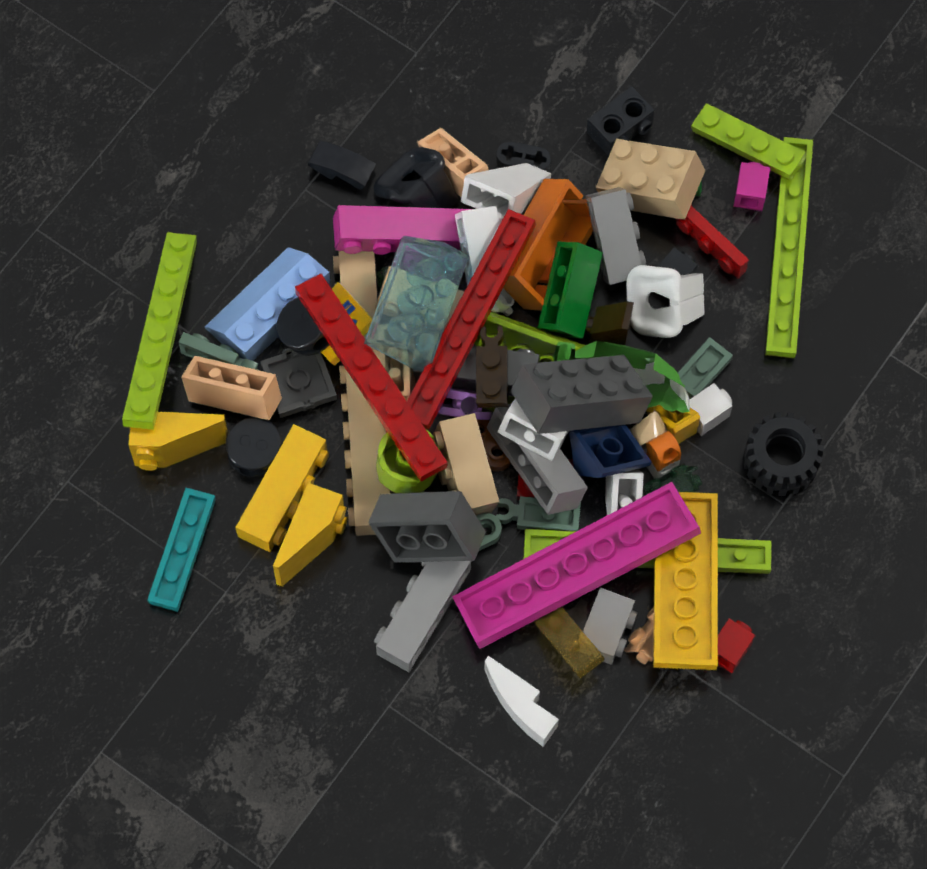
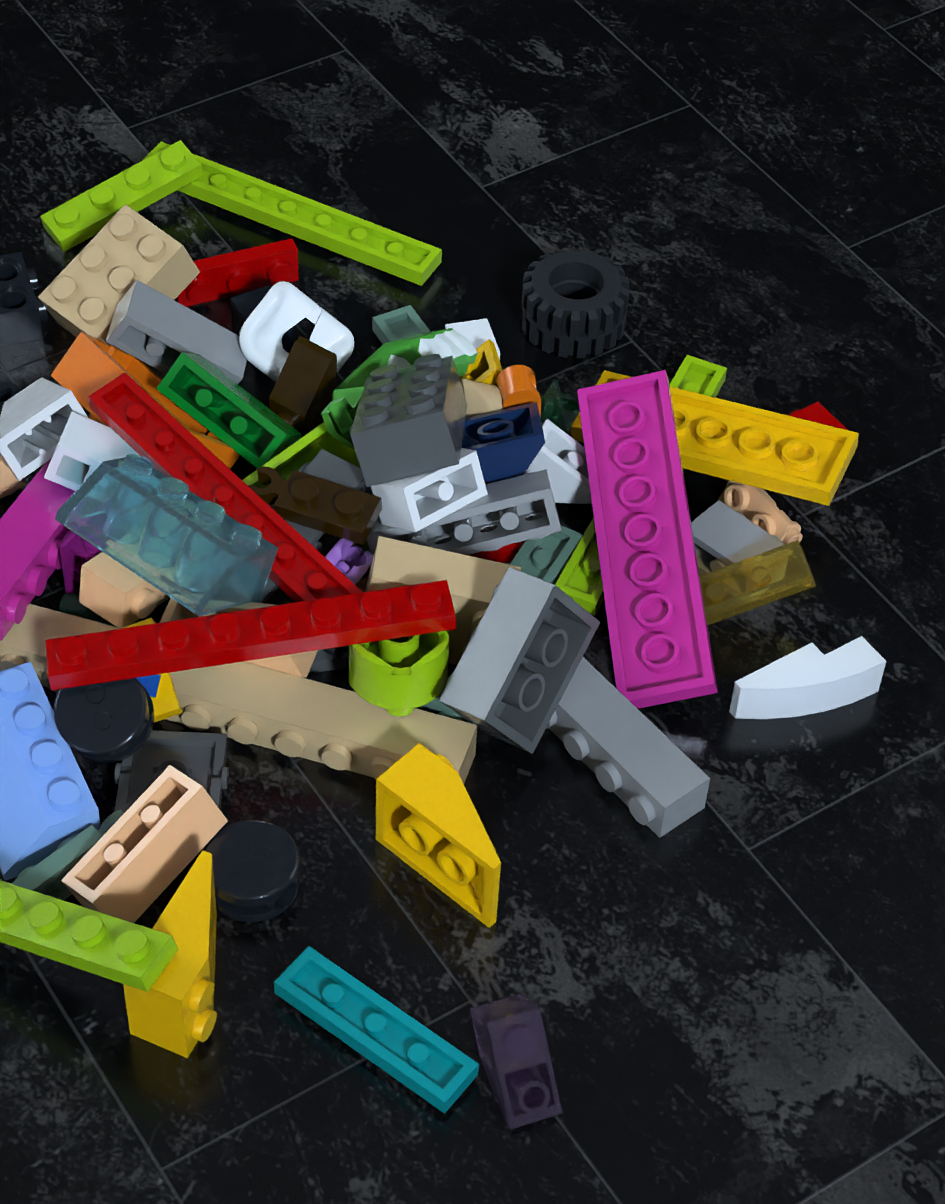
camera: 70 degrees left, 20 degrees down
yellow brick [236,424,329,552] -> none
dark pink brick [733,162,770,211] -> none
none -> clear purple slope [470,994,563,1129]

